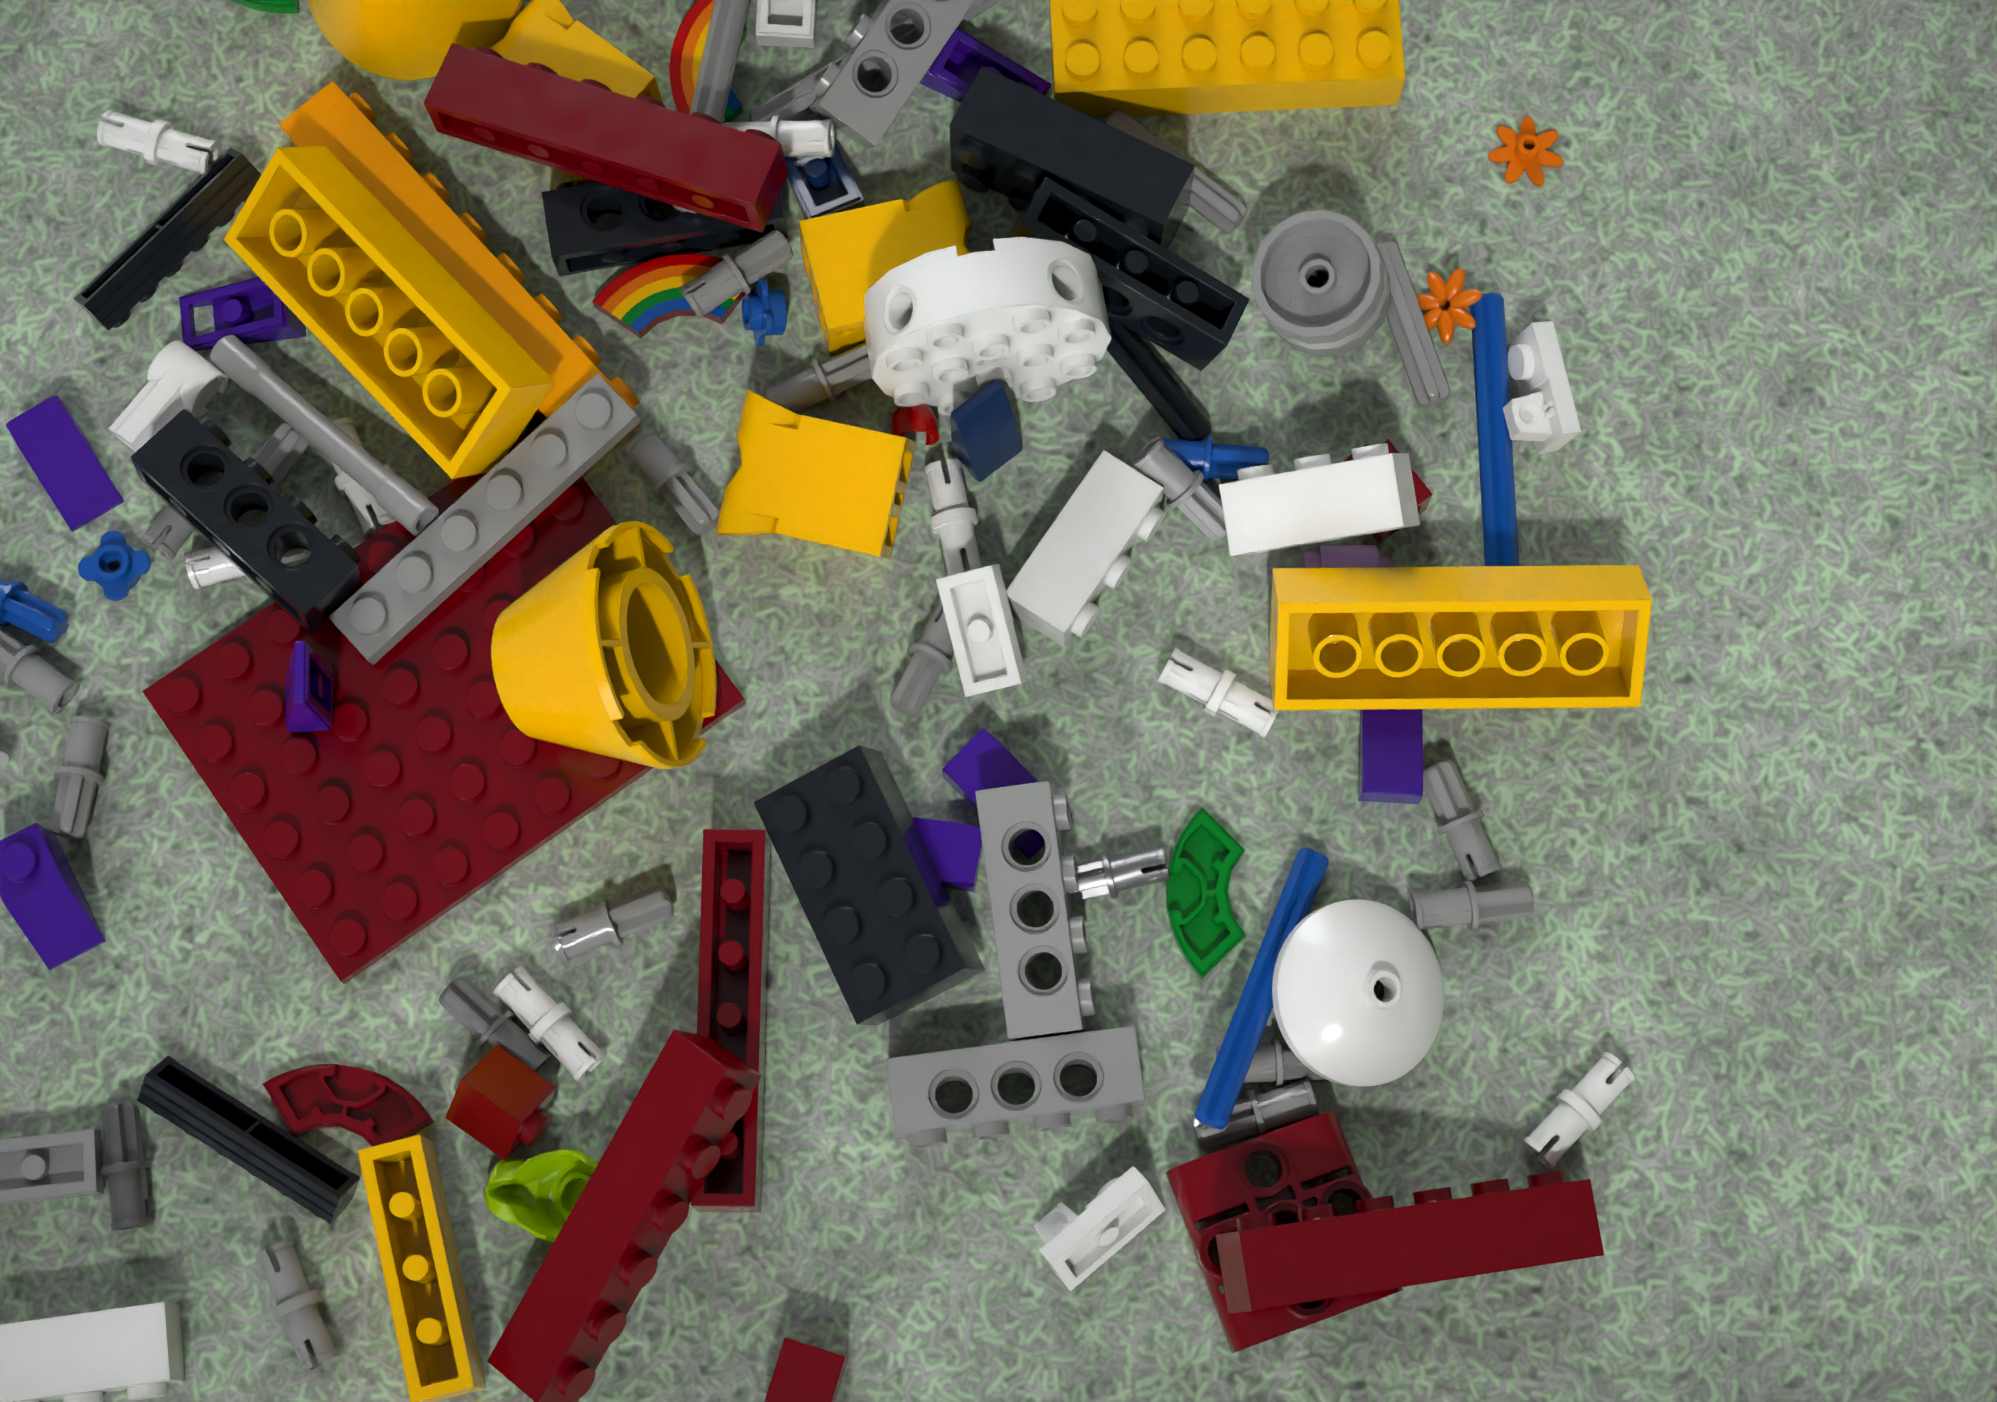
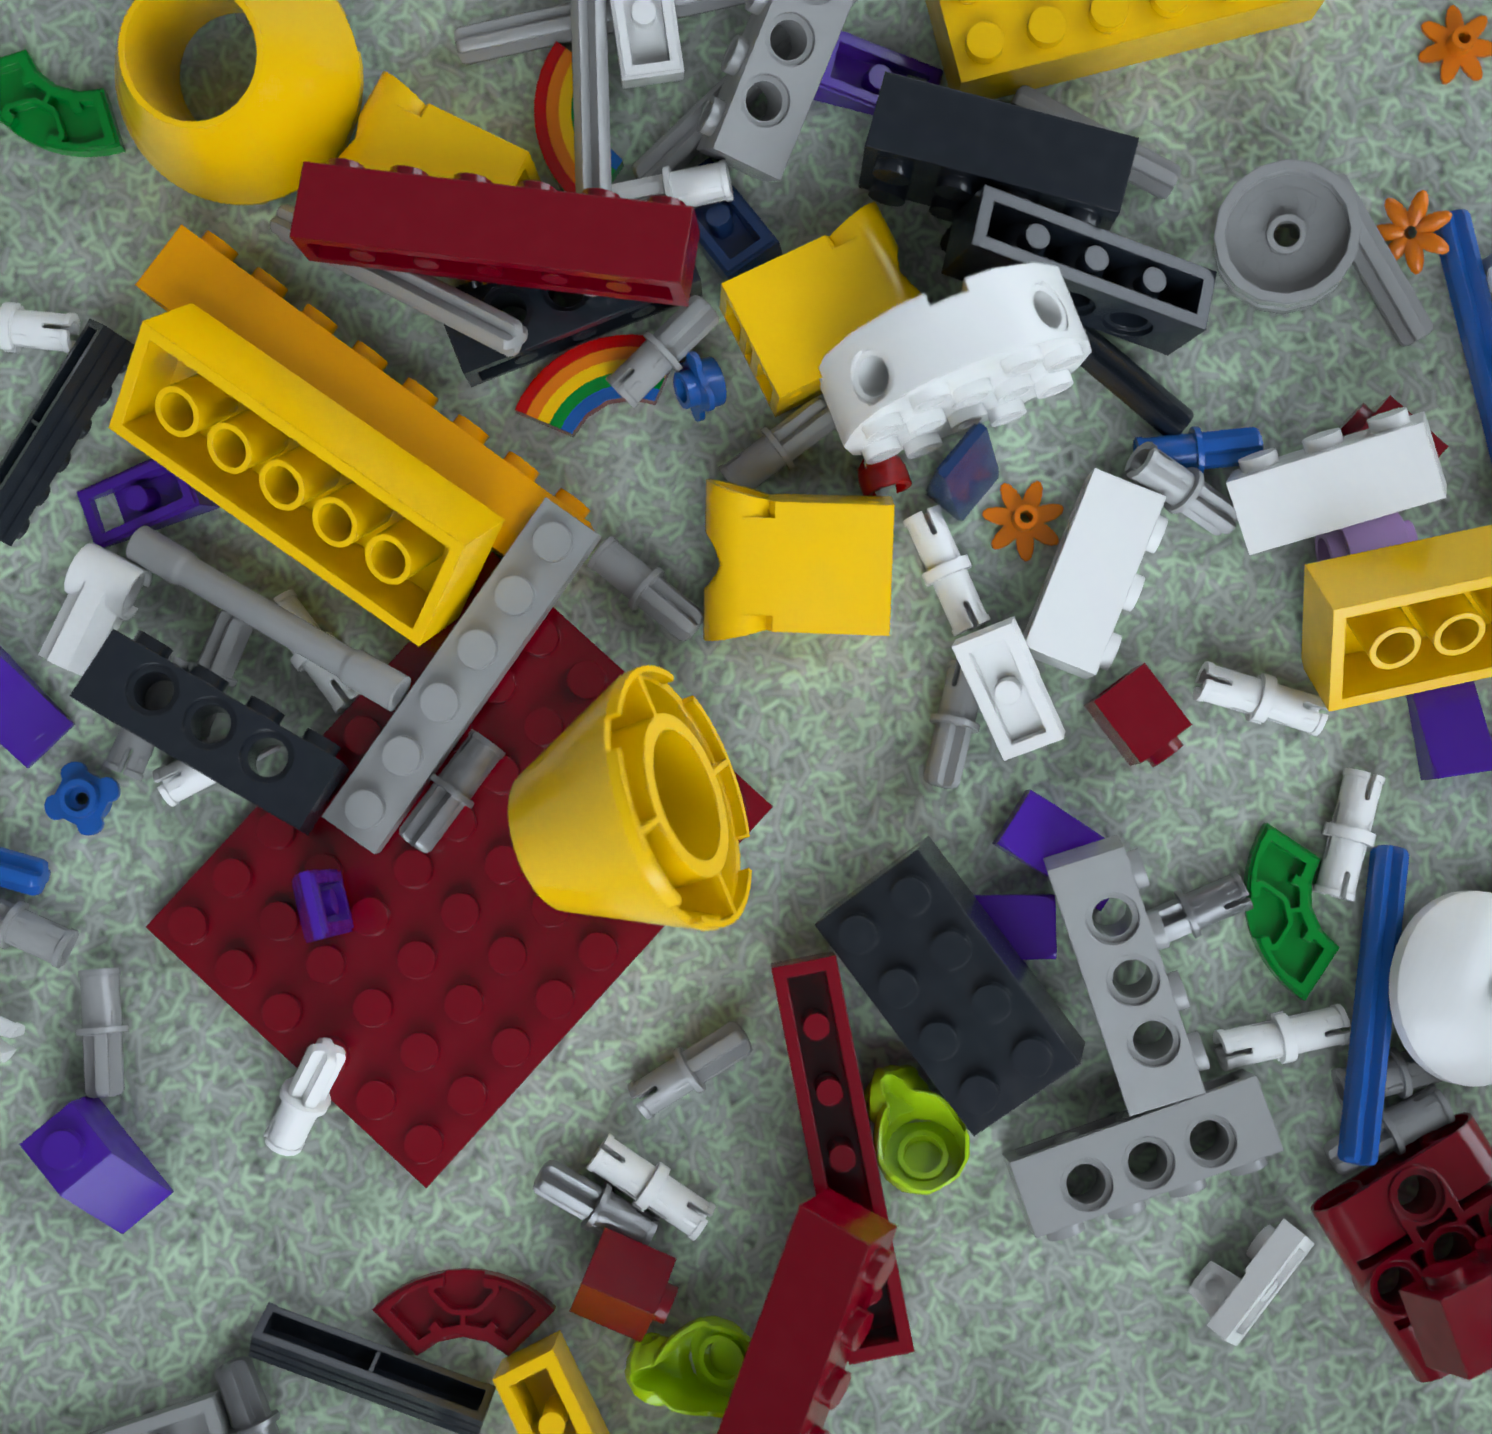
camera: 10 degrees left, 10 degrees up
none -> white axle [264,1038,346,1156]
none -> light grey axle [270,204,528,357]
none -> flat silver axle [399,729,506,853]
none -> lime hair [864,1064,970,1195]
none -> orange plant [982,481,1064,562]
none -> dark red brick [1084,663,1192,767]
none -> white pin [1213,1003,1351,1071]
none -> white pin [1313,768,1386,902]

